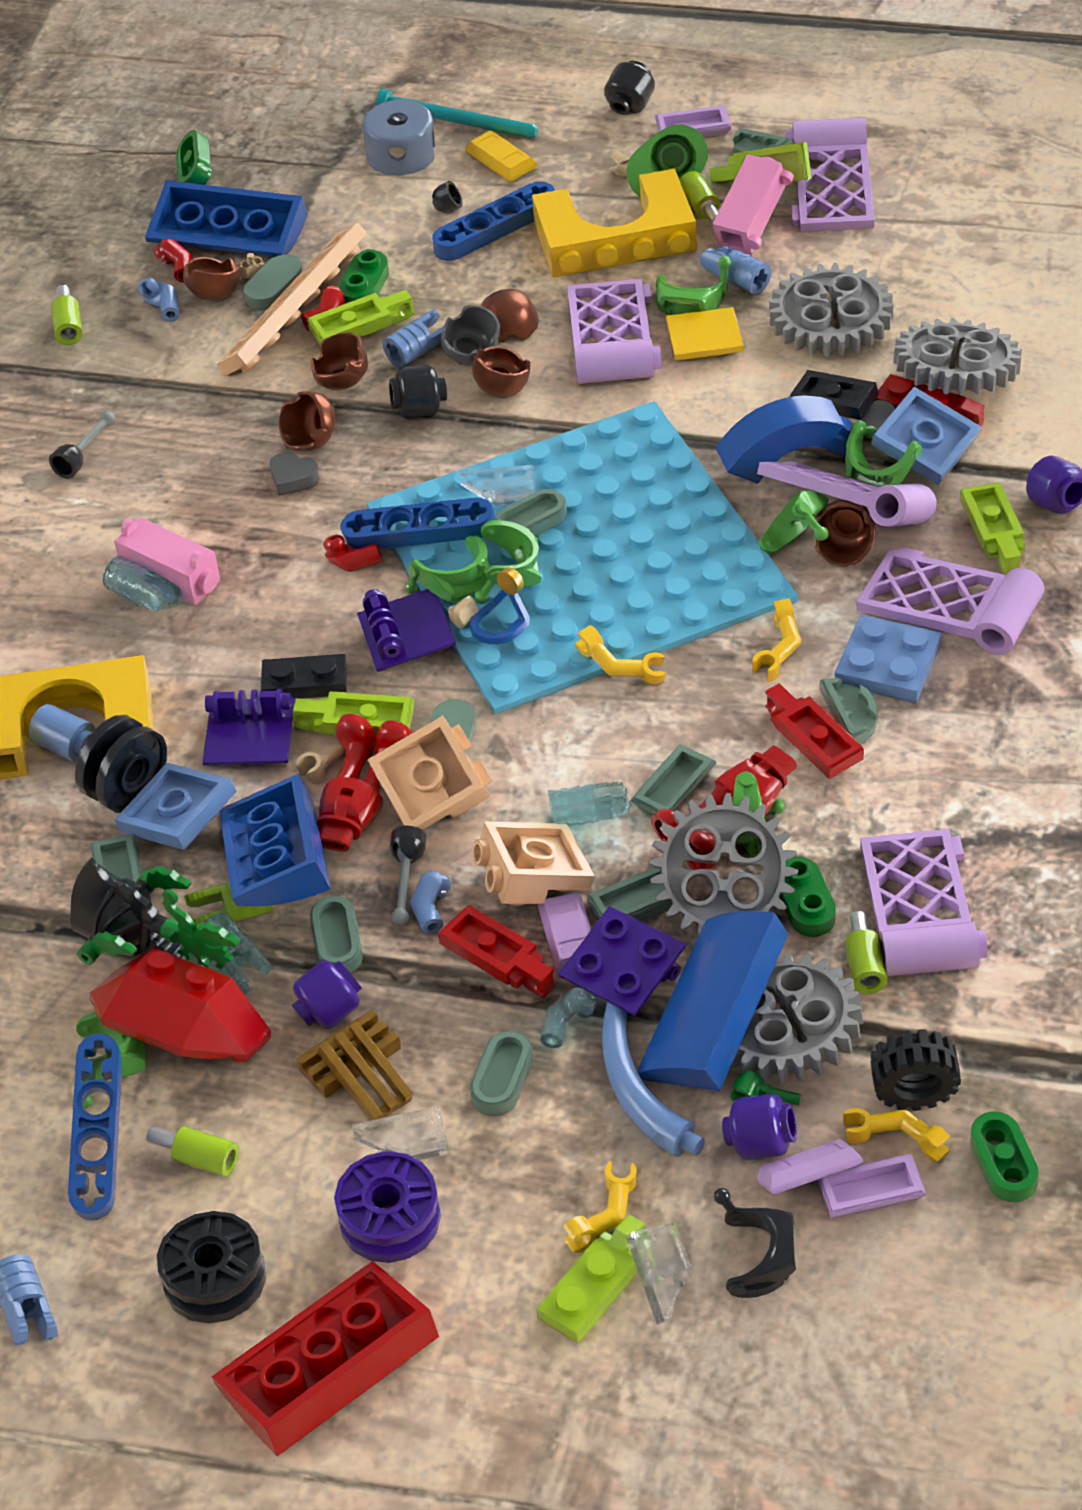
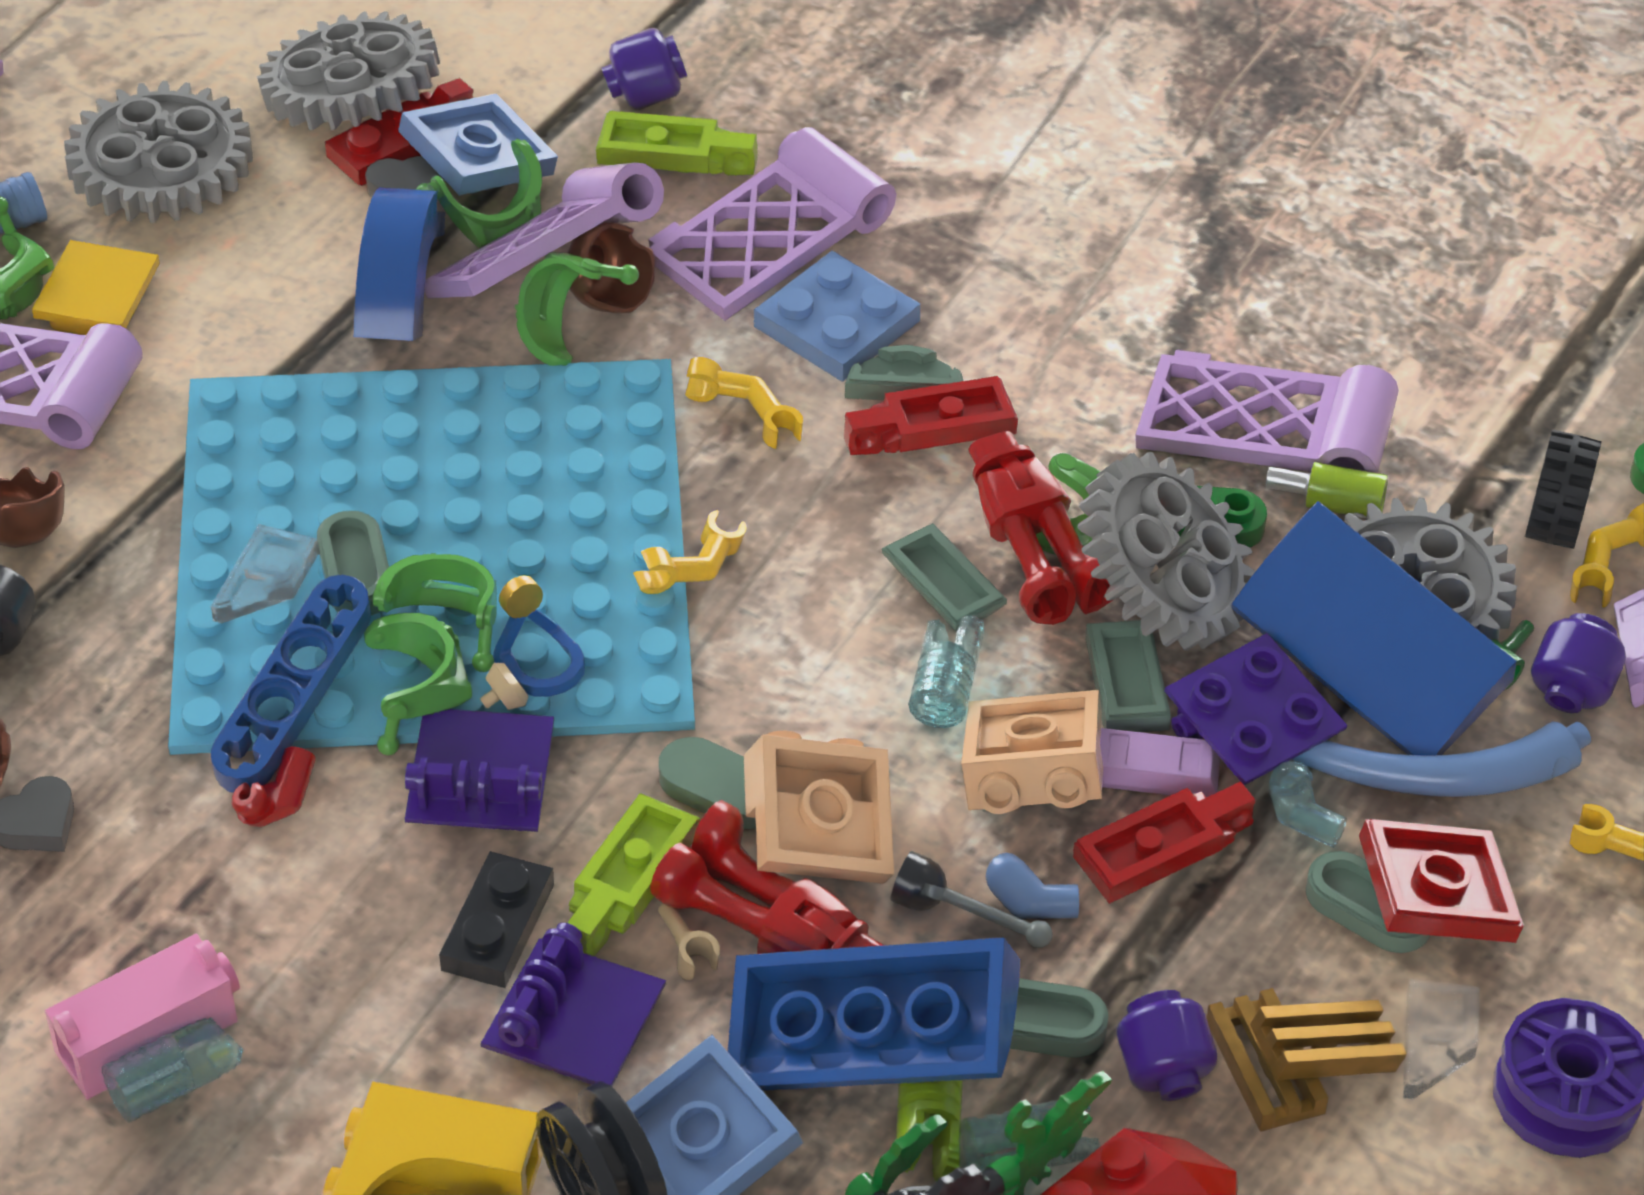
camera: 75 degrees left, 0 degrees up
black plate [789,370,879,420] -> none
none -> red tile [1359,819,1524,943]

